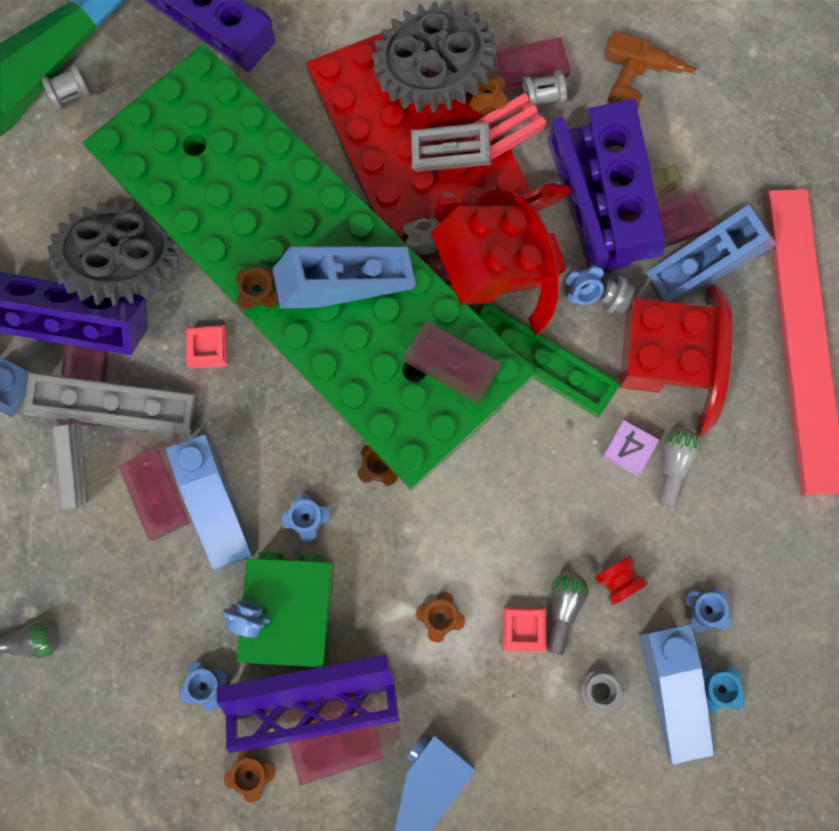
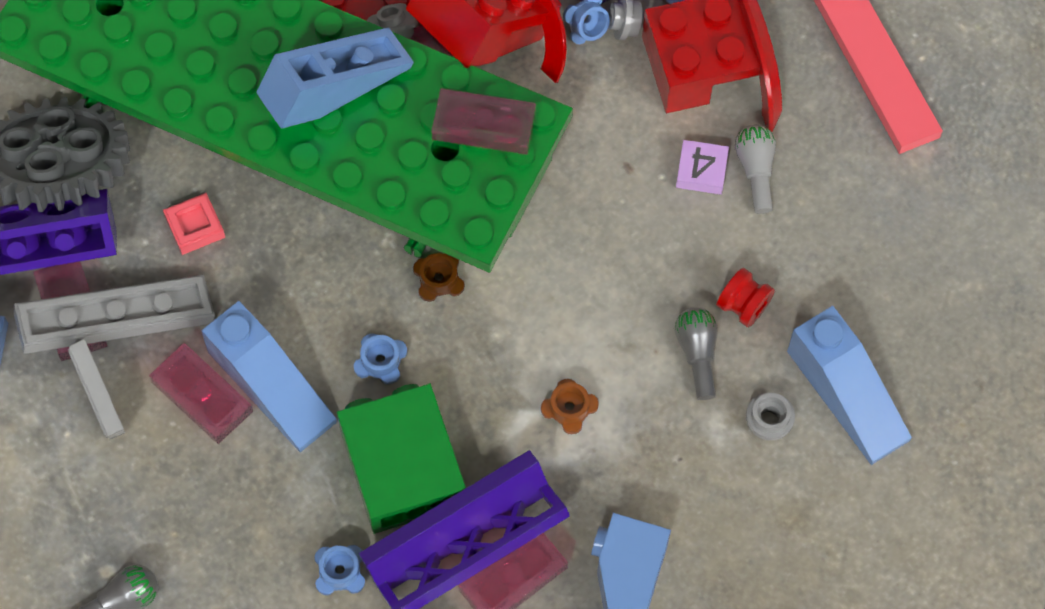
camera: 25 degrees left, 10 degrees down
medium blue plate [222,601,271,638] -> none
reddish brown plate [236,267,279,310] -> none
green tile [477,303,621,418] -> none
coral tile [503,607,546,651] -> none
medium blue plate [685,588,732,633] -> none
dark azure plate [702,667,745,712] -> none

